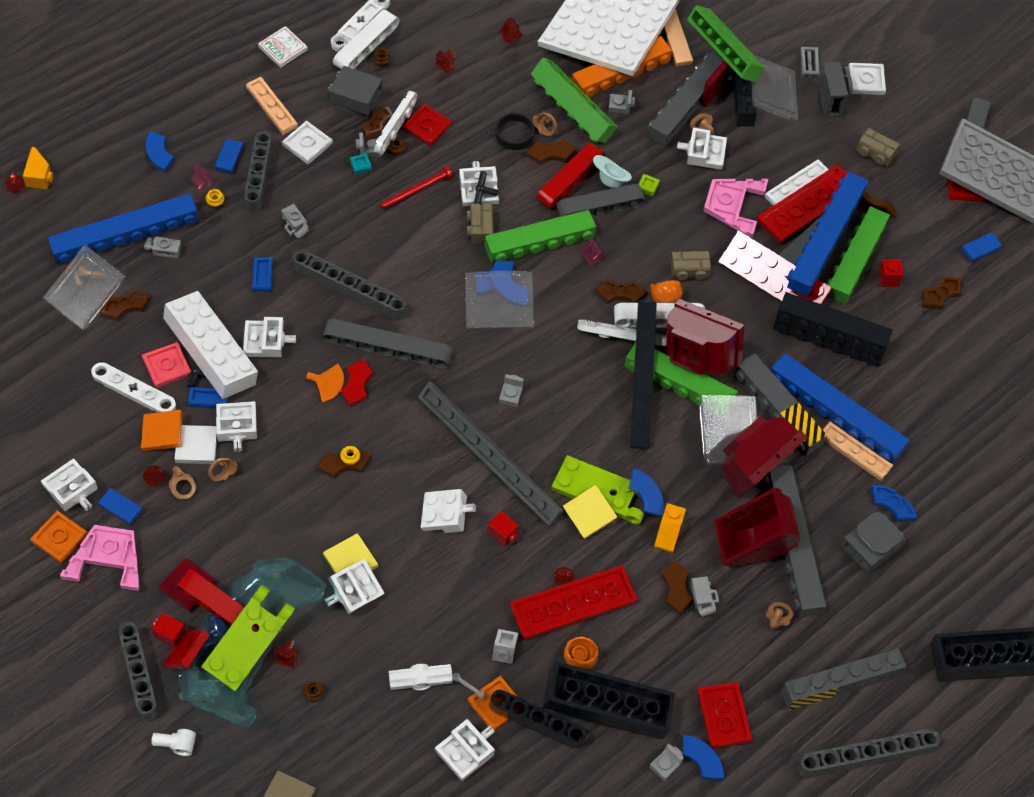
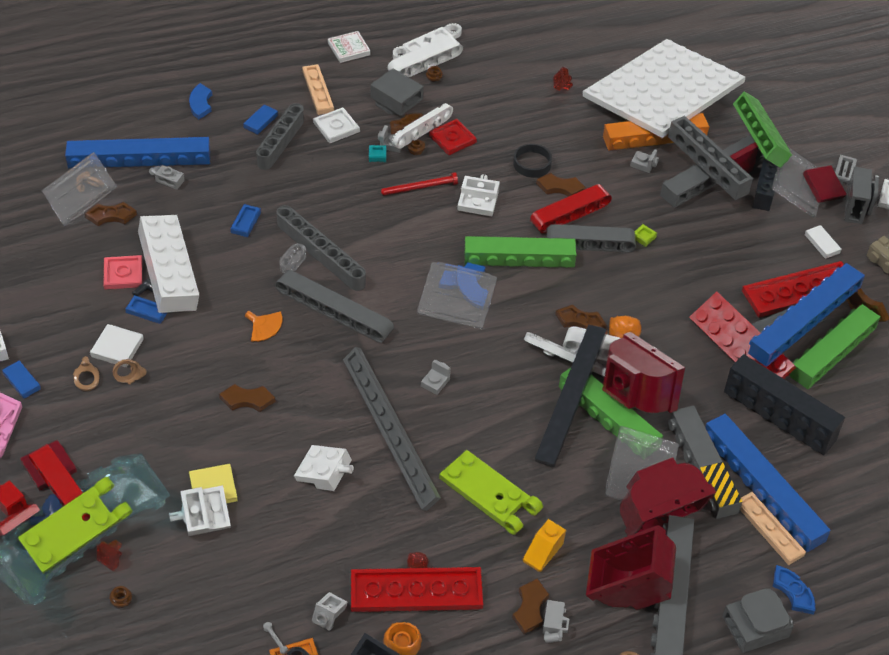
camera: 20 degrees right, 10 degrees down
clear red tile [5,173,24,193] -> none
light orange slope [23,147,53,190] -> none
white piece [91,363,176,412] -> none
orange tile [141,410,183,451] -> none
clear red tile [143,465,165,486] -> none
clear pink tile [191,164,214,189] -> none
yellow plate [206,189,224,207] -> none
white plate [216,401,257,452] -> none
white plate [243,317,296,358] -> none
light grey piece [281,204,309,239] -> none
red tile [340,359,373,407] -> none
yellow plate [340,446,360,465] -> none
white piece [389,664,453,690] -> none
clear red tile [436,50,455,74] -> none
dark tan brick [467,204,493,244] -> none
black piece [474,171,498,204] -> none
red brick [487,511,519,547] -> none
bright green brick [531,58,618,143] -> none
medium nougat piece [532,113,557,136] -> none
light yellow tile [563,485,618,540] -> none
clear pink tile [581,239,607,265] -> none
light aqua piece [593,155,632,189] -> none
blue tile [628,469,664,517] -> none
light nougat tile [663,9,693,67] -> none
dark tan brick [670,251,711,280] -> none
white plate [677,128,727,170] -> none
medium nougat piece [690,113,714,135] -> none
bright pink wing [704,179,768,238] -> none
white tile [764,160,829,206] -> none
red brick [878,259,904,287] -> none
none -> clear beam [279,244,306,273]
none -> dark grey brick [668,115,753,200]
none -> dark red tile [803,165,847,203]
none -> white tile [805,225,842,259]

